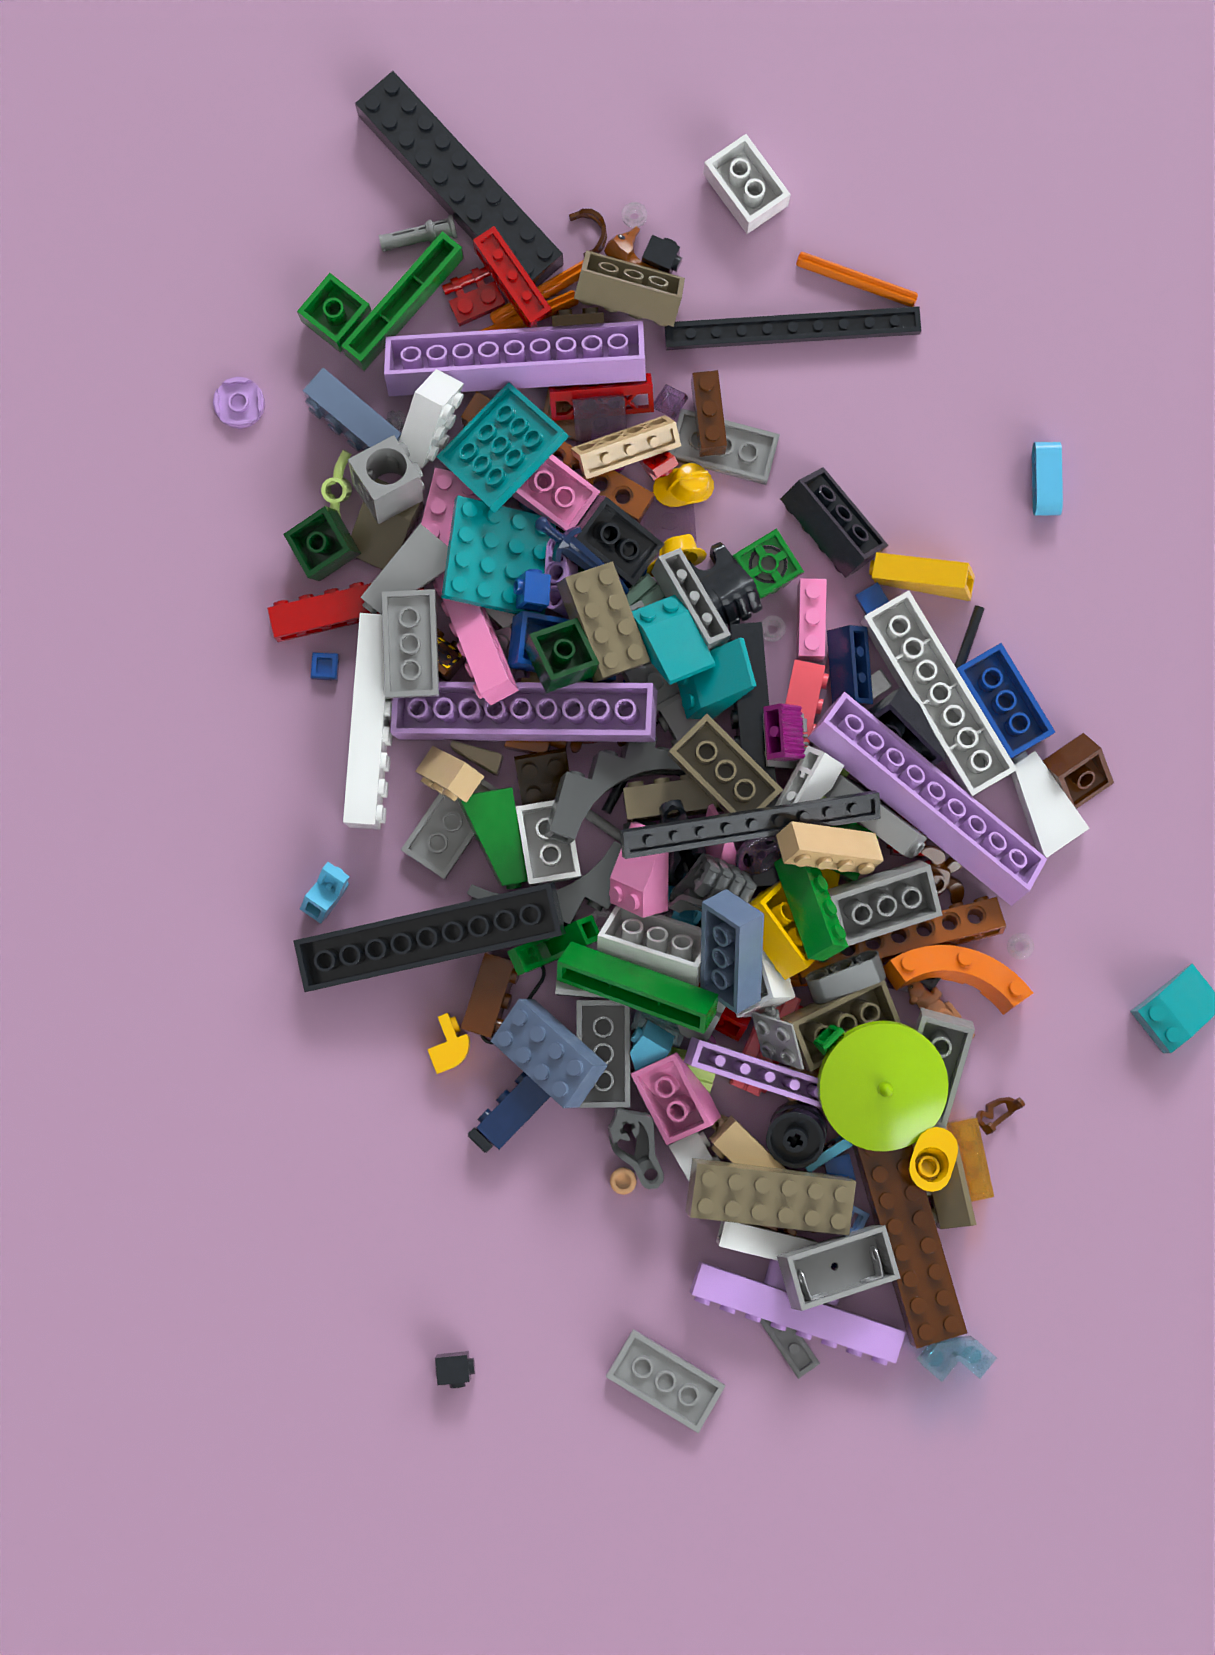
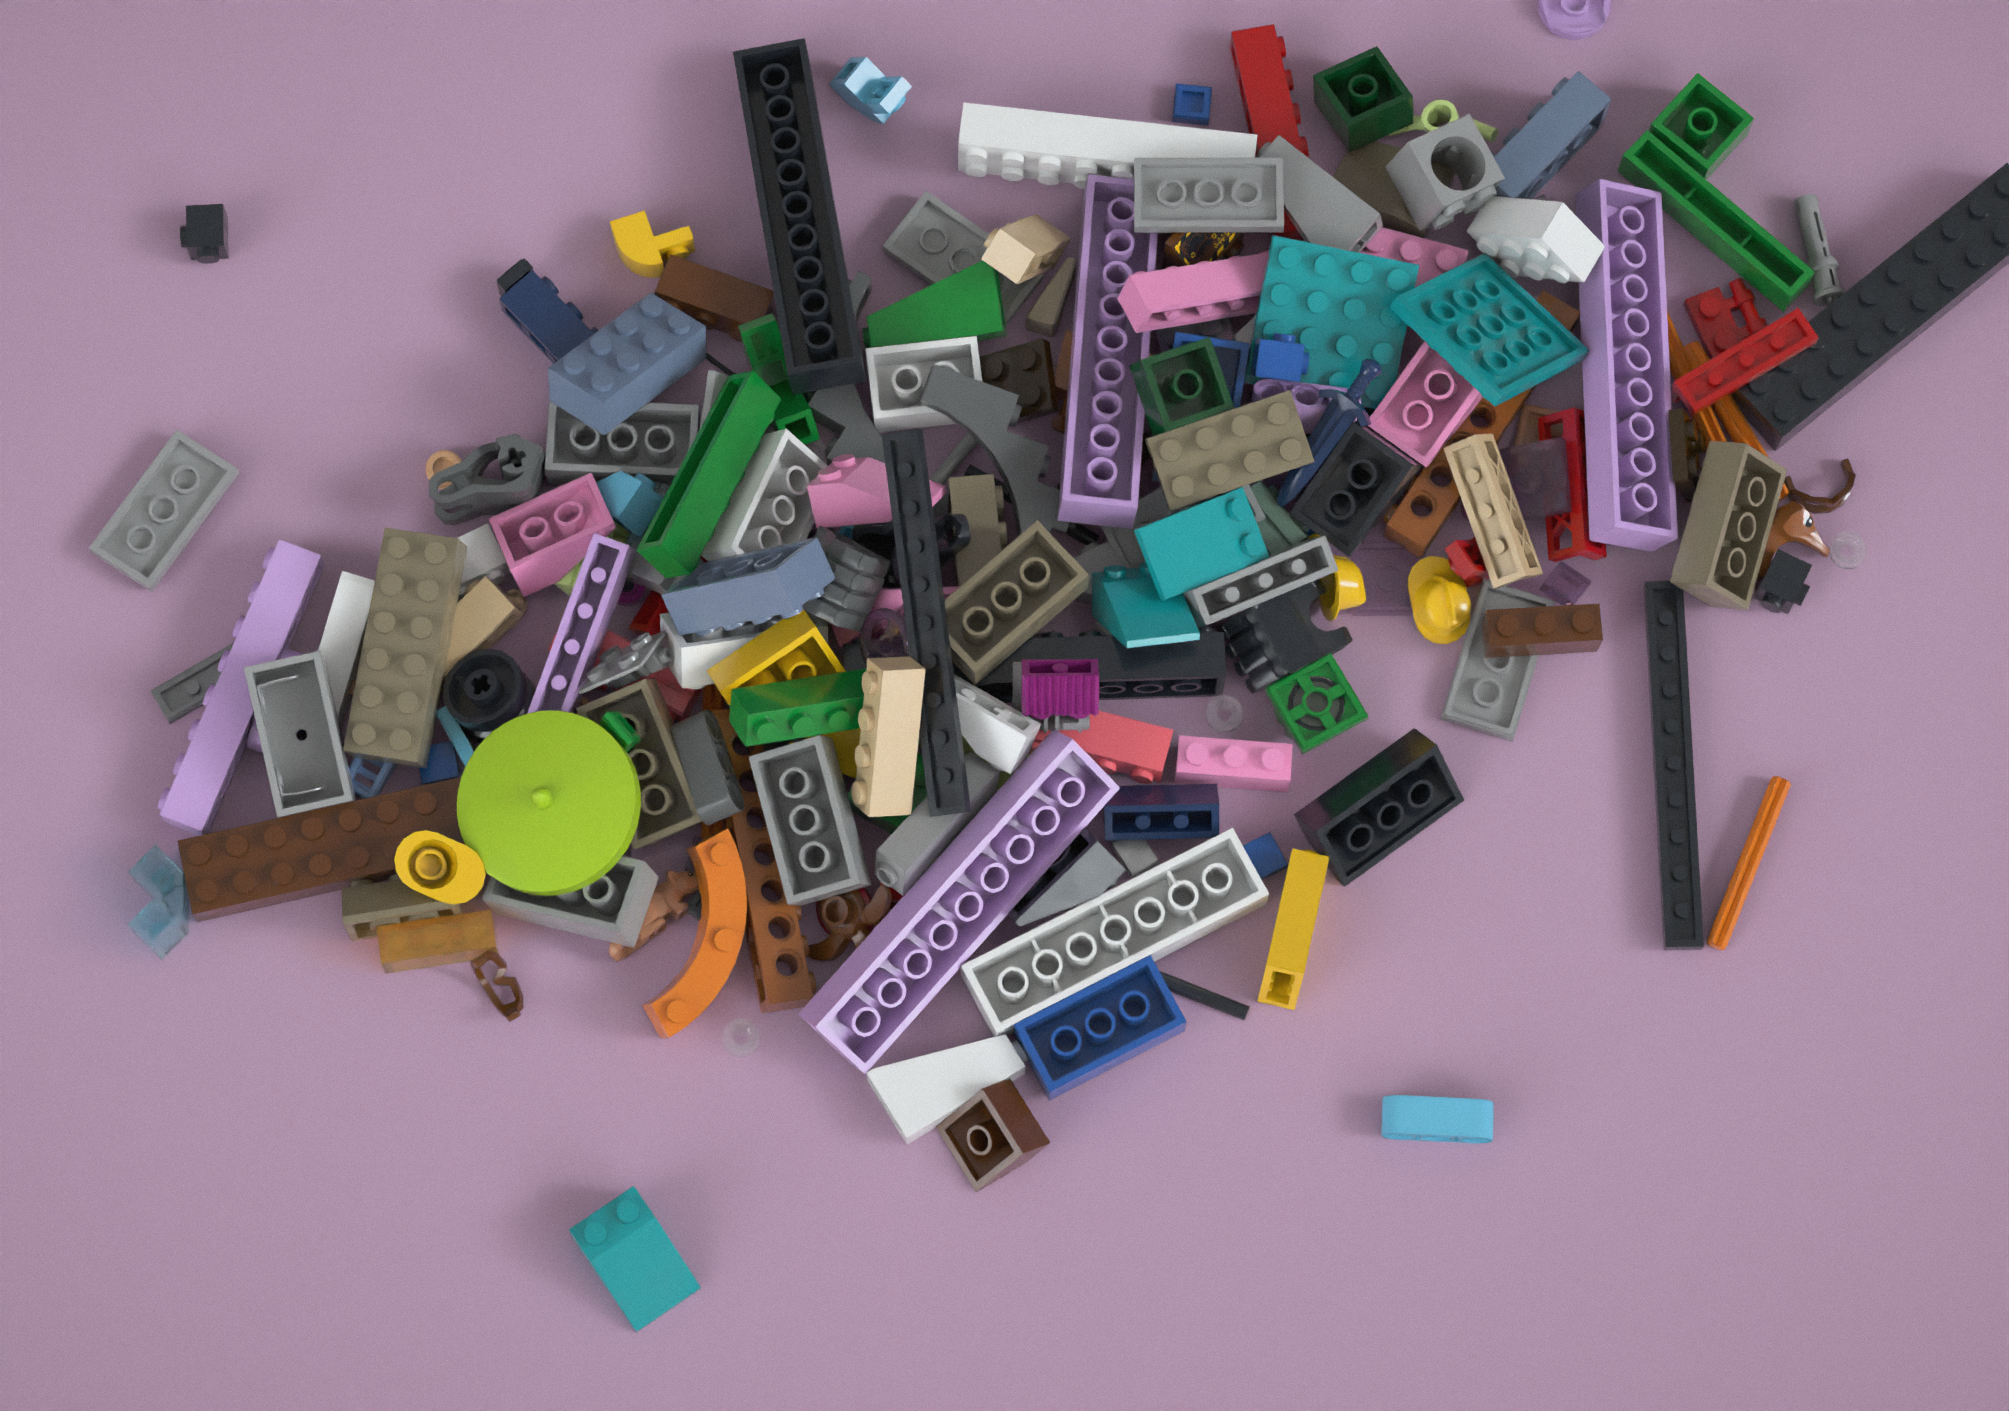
camera: 90 degrees right, 10 degrees down
white brick [703,134,791,234] -> none

